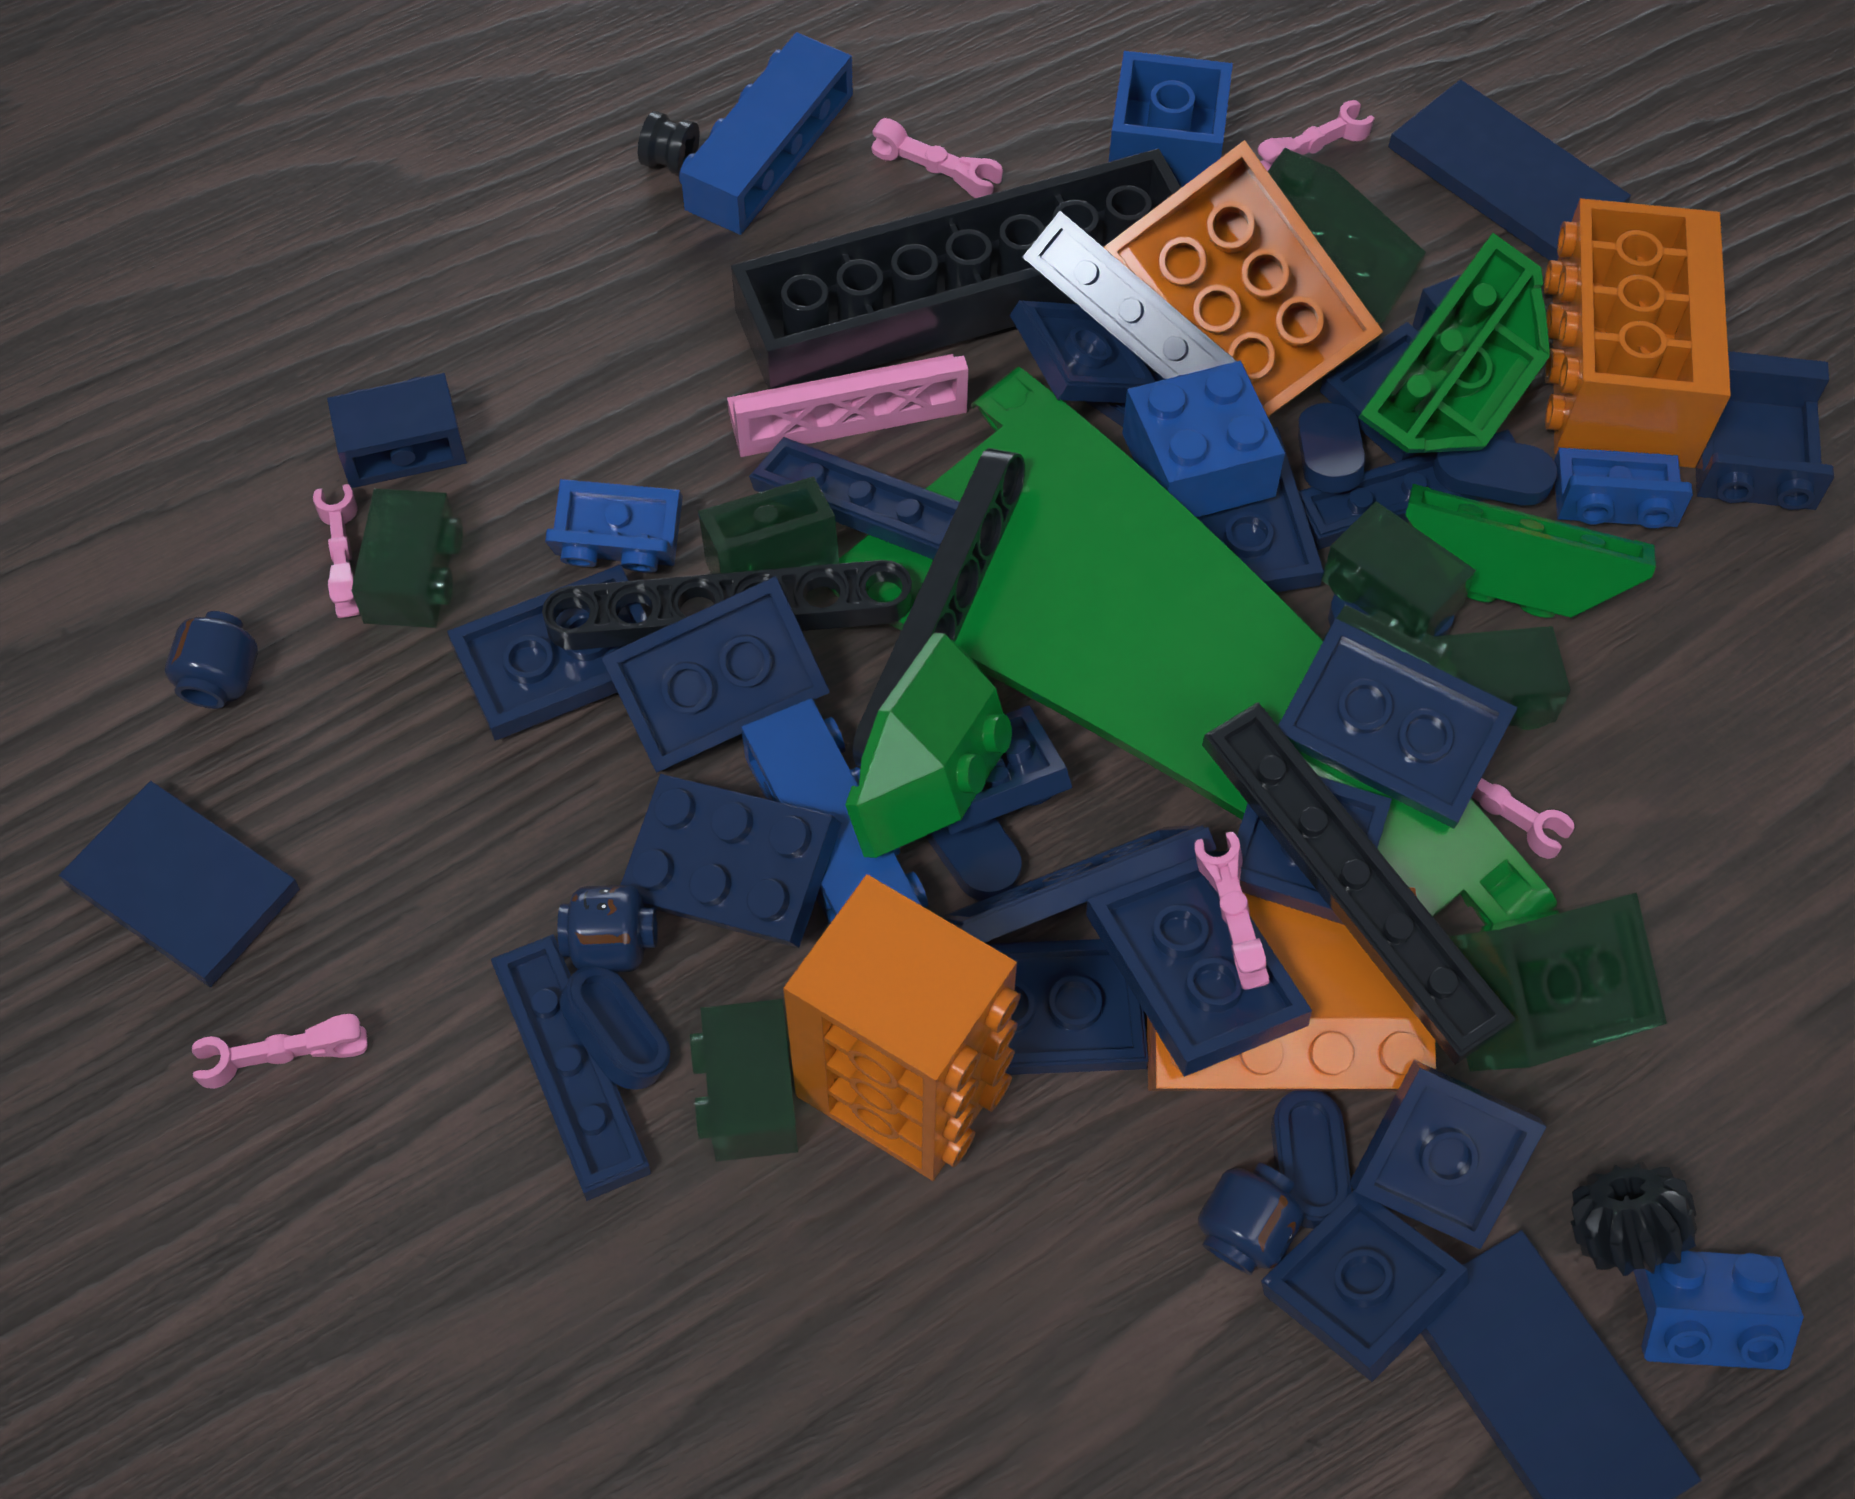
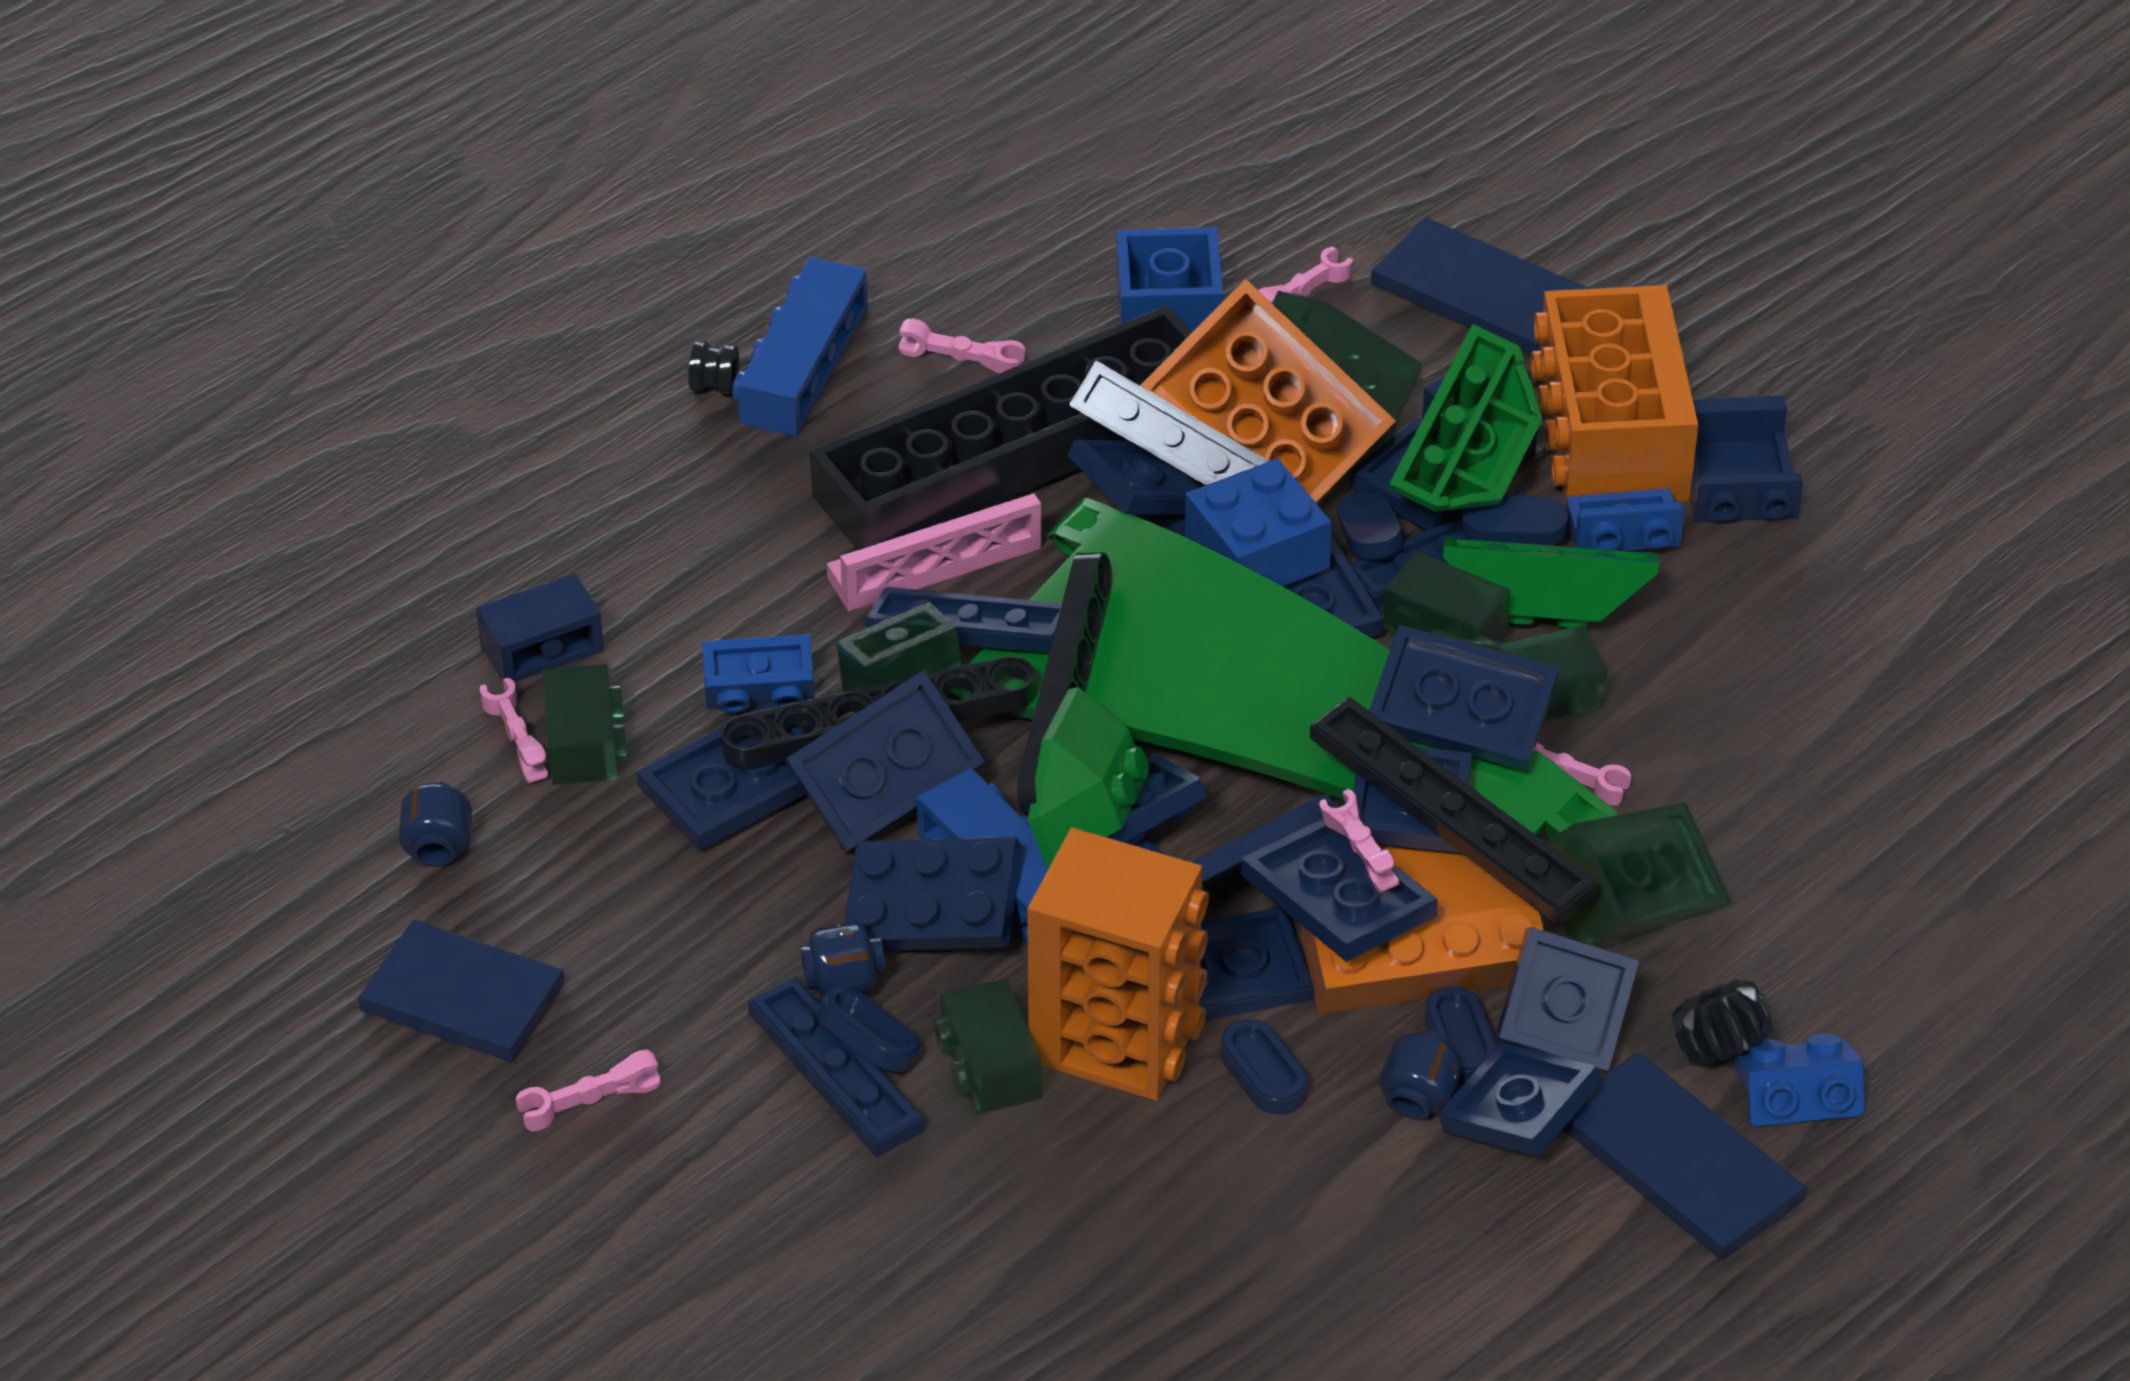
camera: 10 degrees left, 15 degrees down
none -> dark blue tile [1220,1019,1308,1115]

